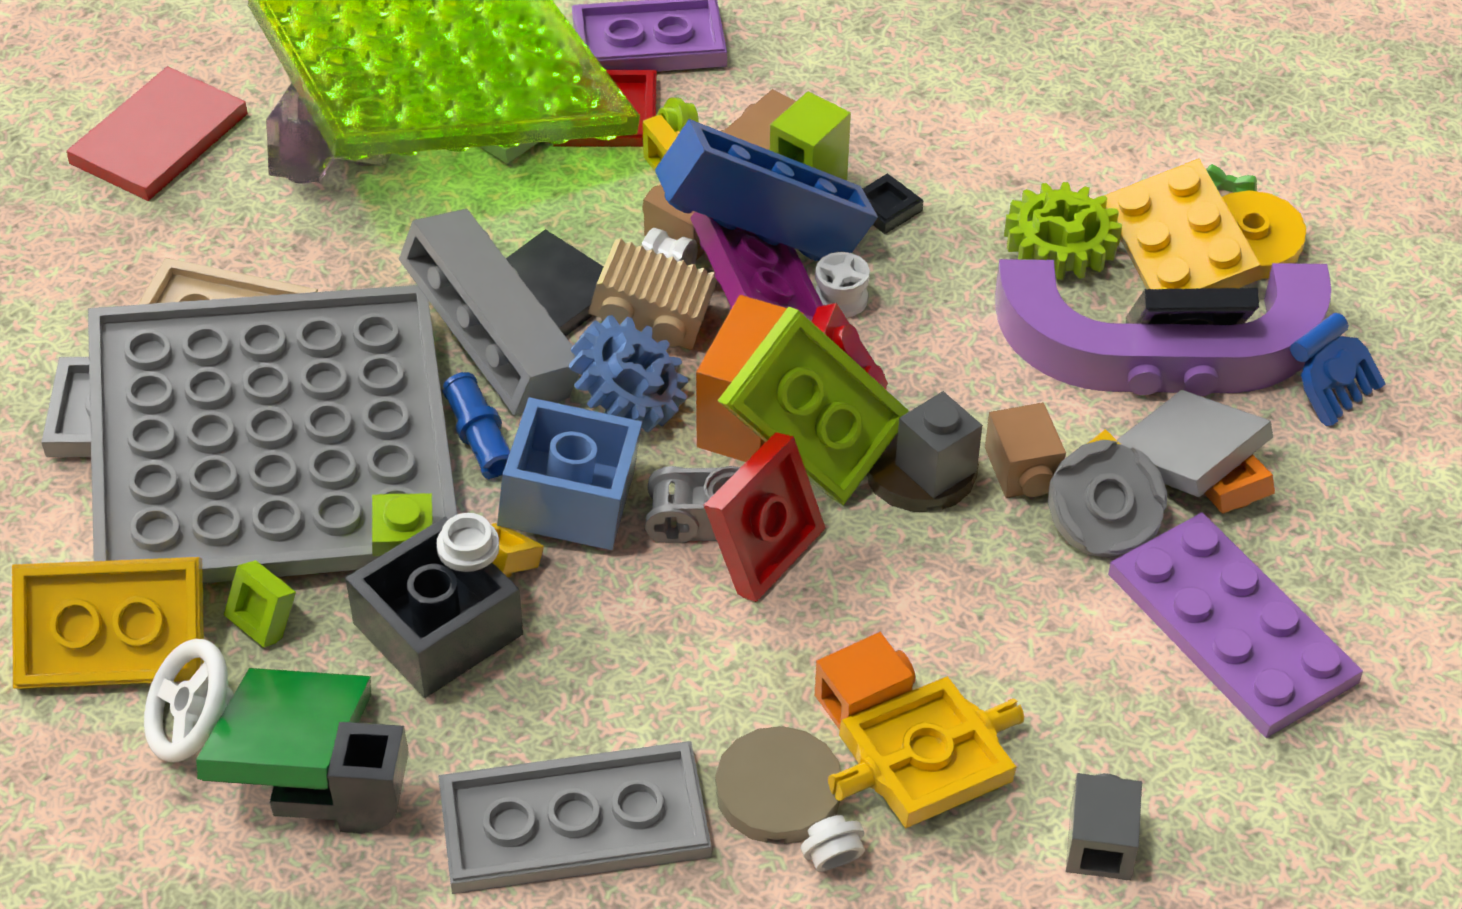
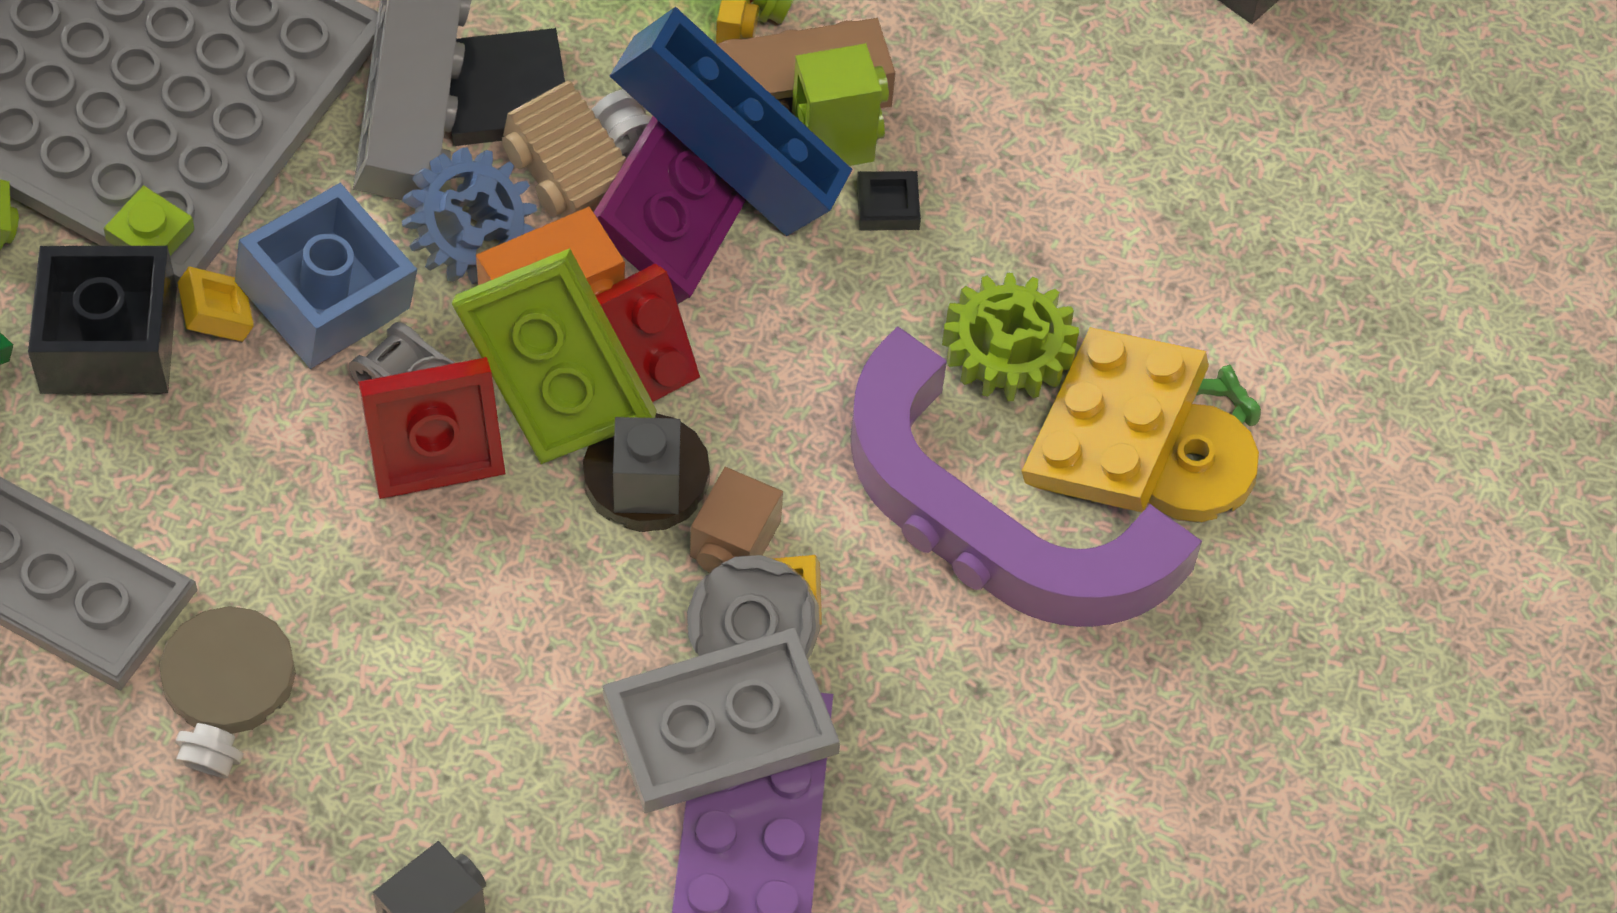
camera: 35 degrees right, 10 degrees up
white plate [437,513,499,572] -> none
blue pin [442,372,511,480] -> none
orange brick [814,631,916,730] -> none
white wheel [815,252,870,318] -> none
yellow plate [828,676,1025,829] -> none
light grey tile [1117,390,1273,497] -> none
black tile [1126,288,1259,325] -> none
orange plate [1204,454,1275,514] -> none
blue piece [1290,313,1386,426] -> none
none -> light grey plate [603,628,840,814]

